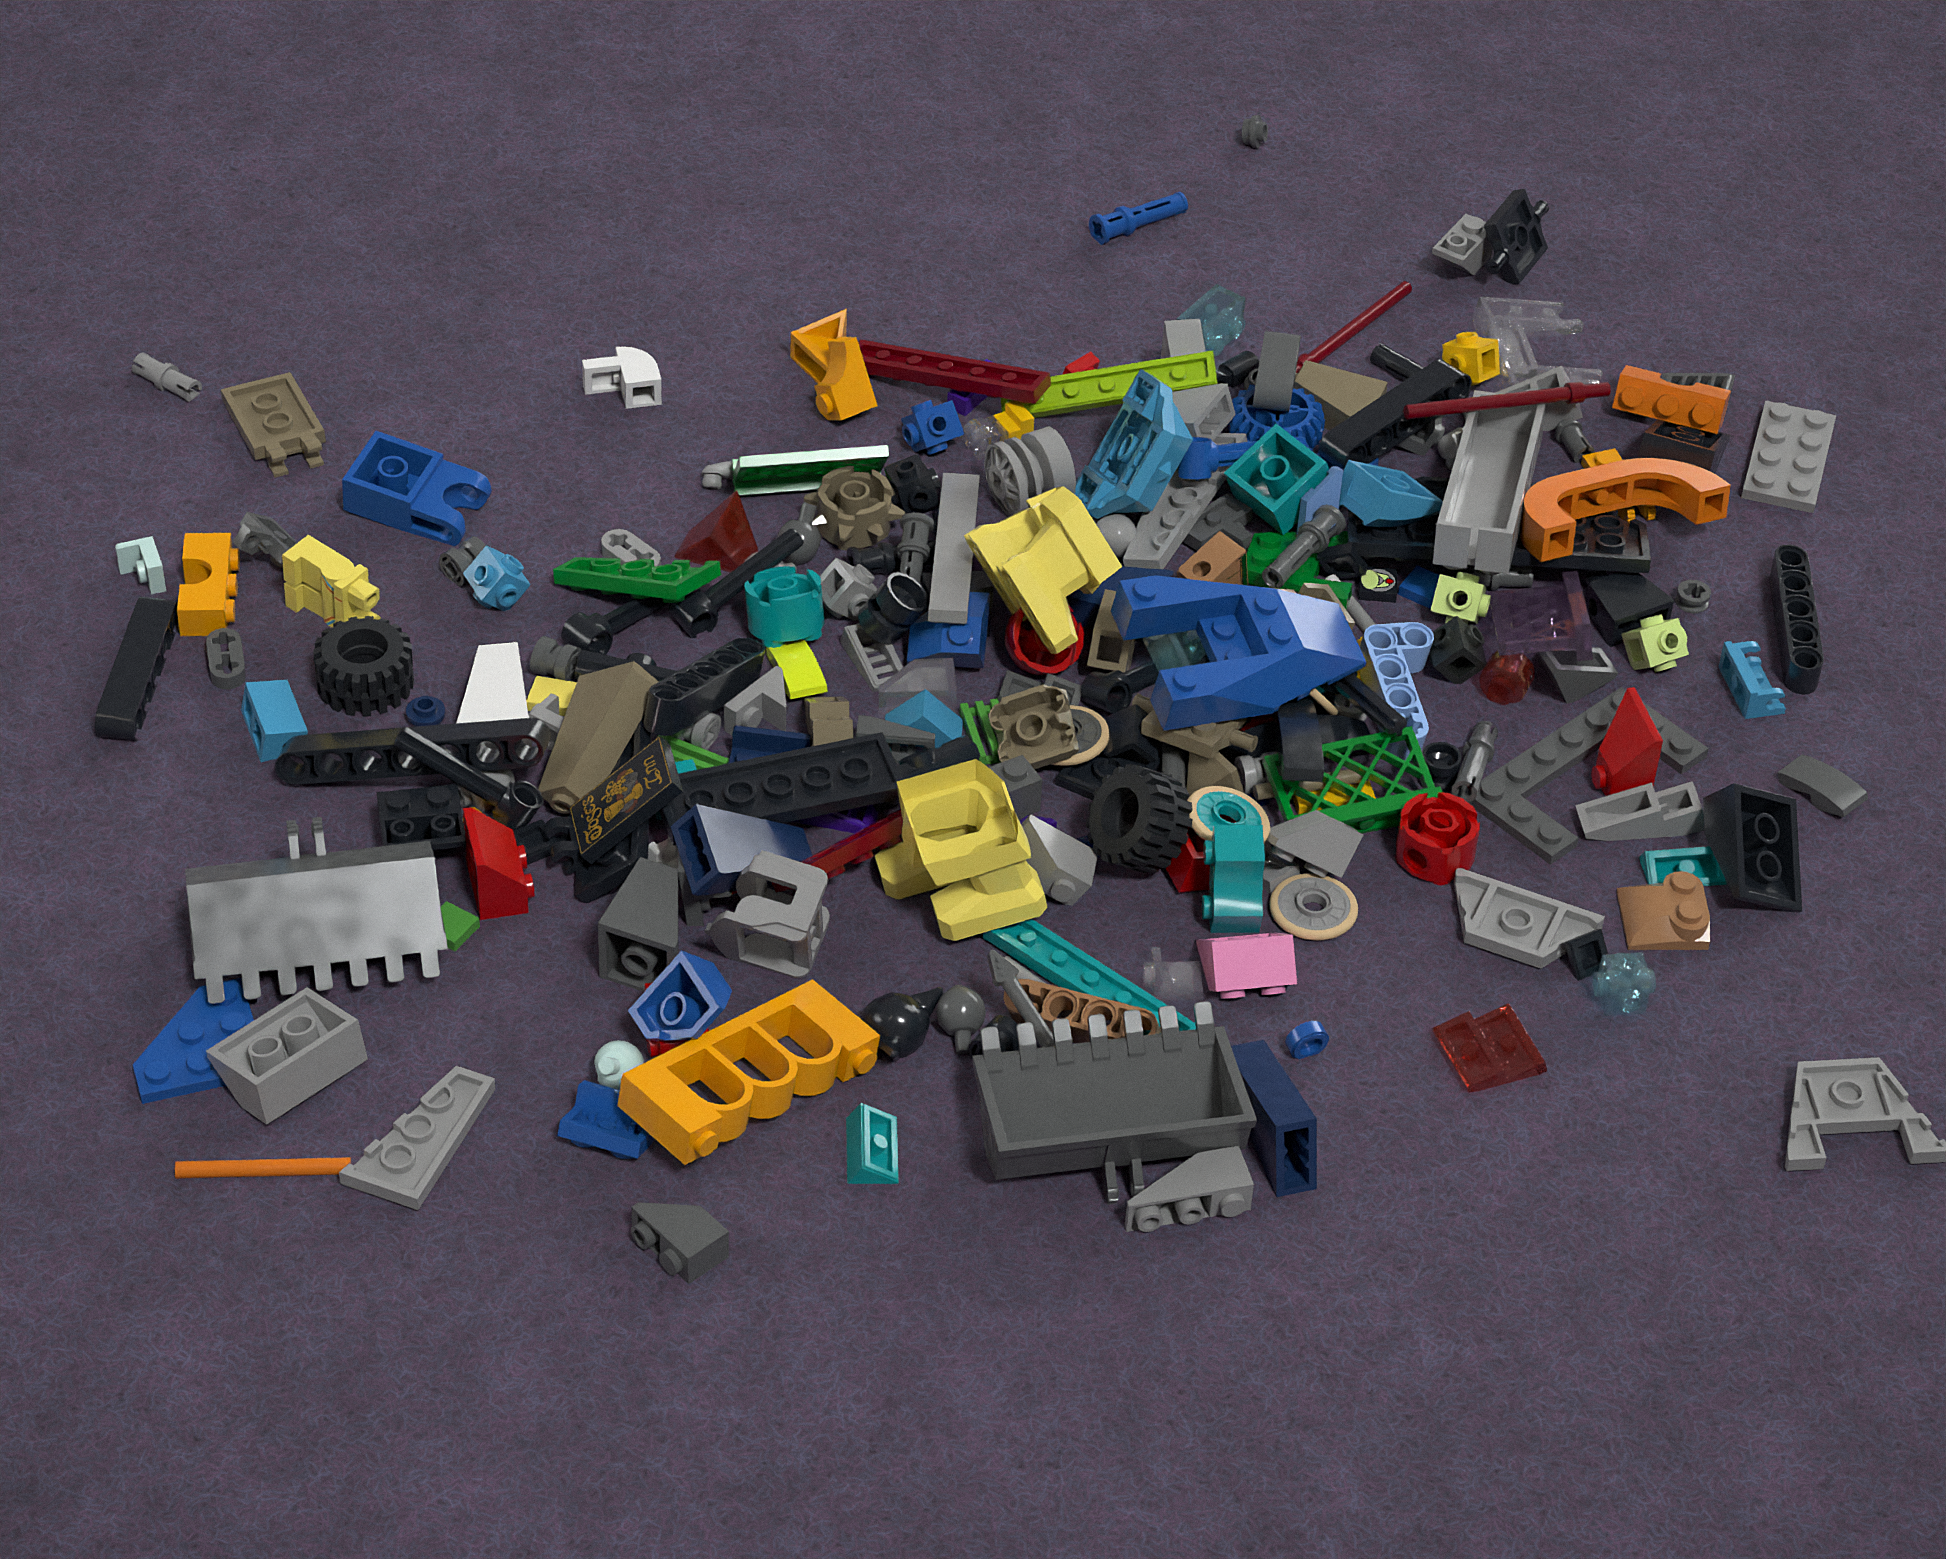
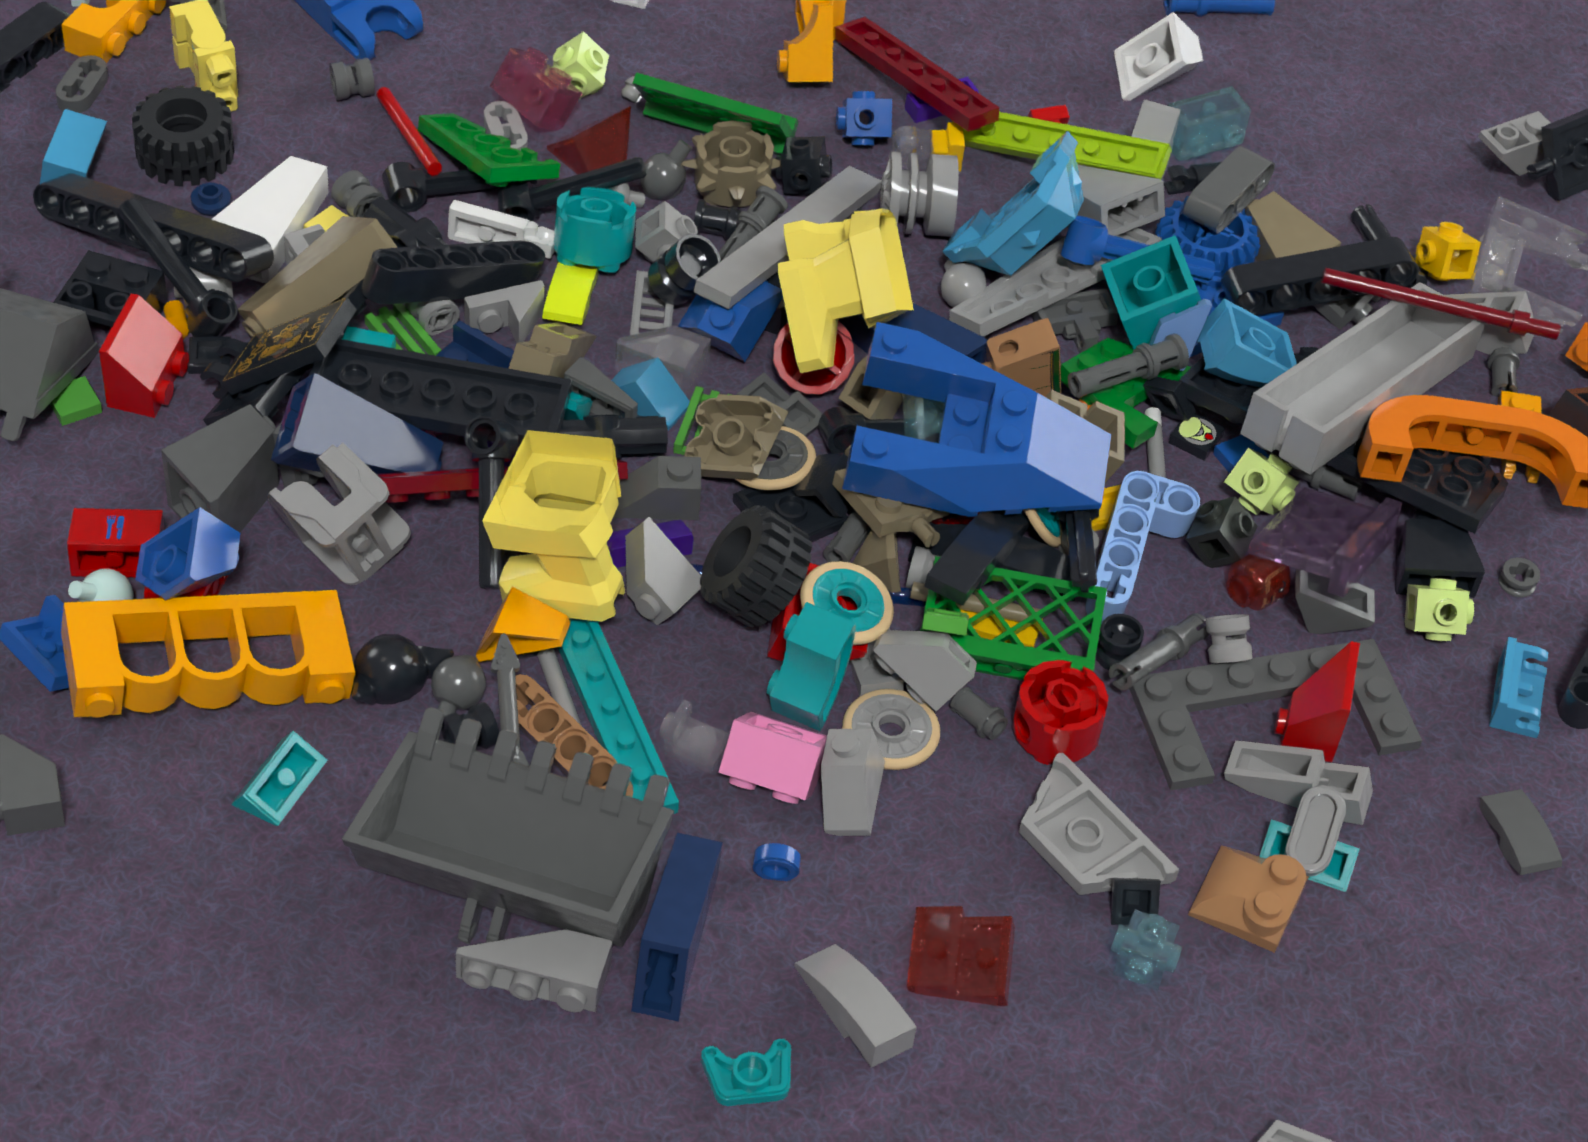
camera: 25 degrees right, 5 degrees up
dark azure brick [463,545,531,611] -> none
dark red bar [1296,281,1412,373] -> none
black slope [1703,783,1802,912] -> none
none -> red brick [67,508,165,578]
none -> red bar [376,87,442,176]
none -> white hinge [448,200,555,259]
none -> black axle [464,416,519,589]
none -> light orange slope [476,586,571,662]
none -> clear pink brick [490,47,582,131]
none -> yellowish green brick [550,32,609,100]
none -> teal piece [701,1038,791,1106]
none -> light grey slope [794,944,917,1068]
none -> light grey slope [821,729,885,836]
none -> bright green tile [922,607,969,636]
none -> dark grey pin [950,687,1008,740]
none -> white slope [1114,12,1203,101]
none -> light grey wheel [1206,614,1253,663]
none -> light grey tile [1285,785,1346,877]

